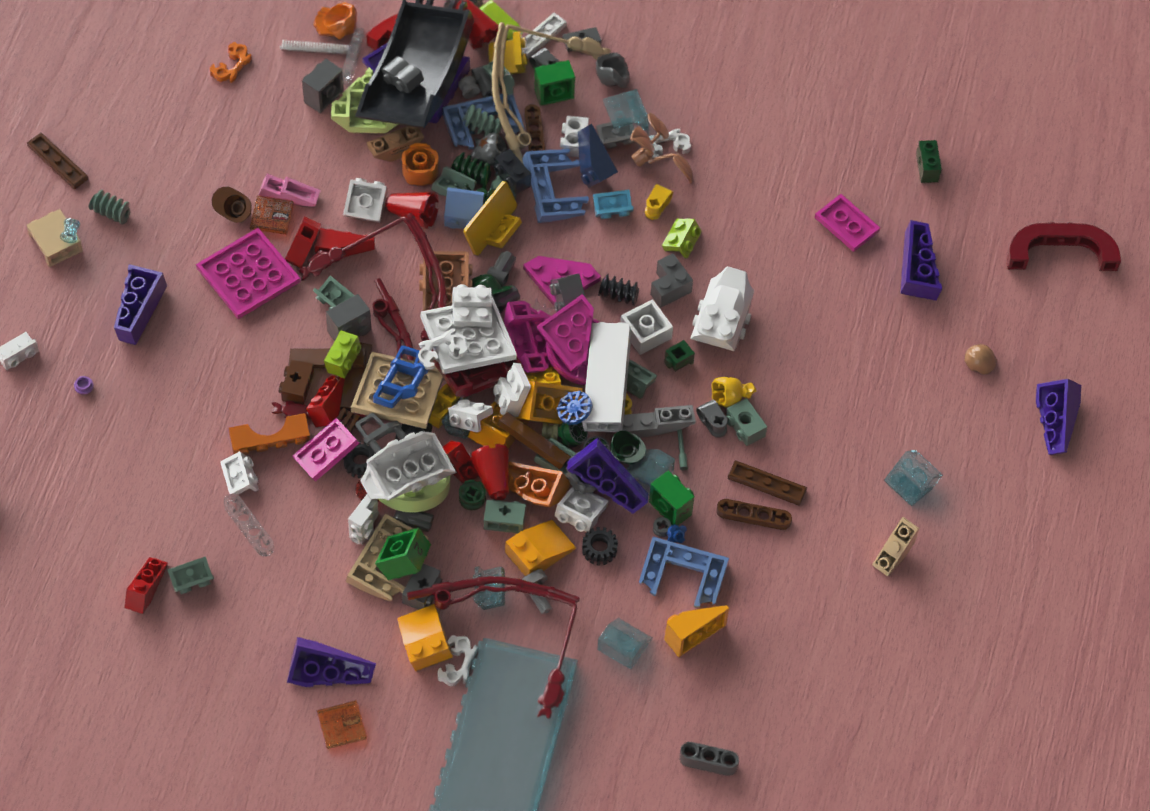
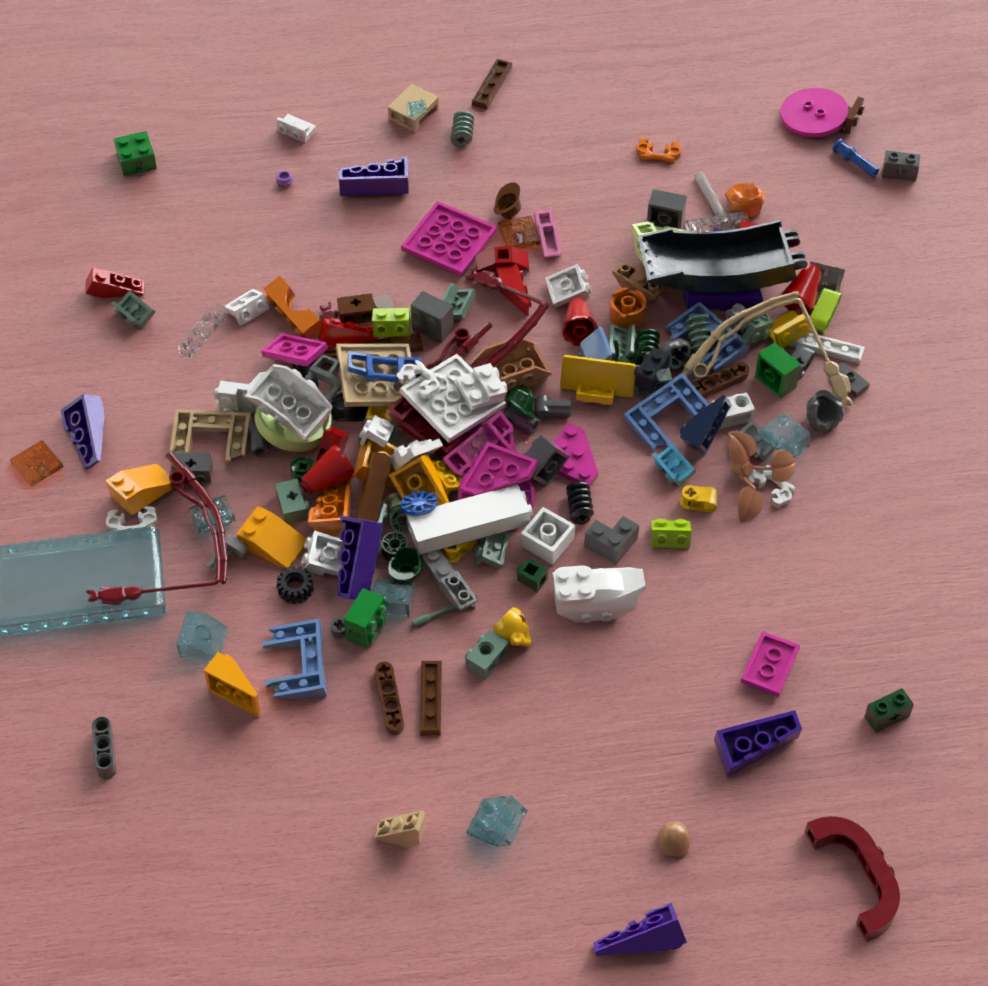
camera: 70 degrees right, 5 degrees down
green brick [375,528,432,580] -> none
dark grey brick [381,56,424,93] -> none
blue plate [667,525,687,544] -> none
dark grey piece [696,399,727,438] -> none

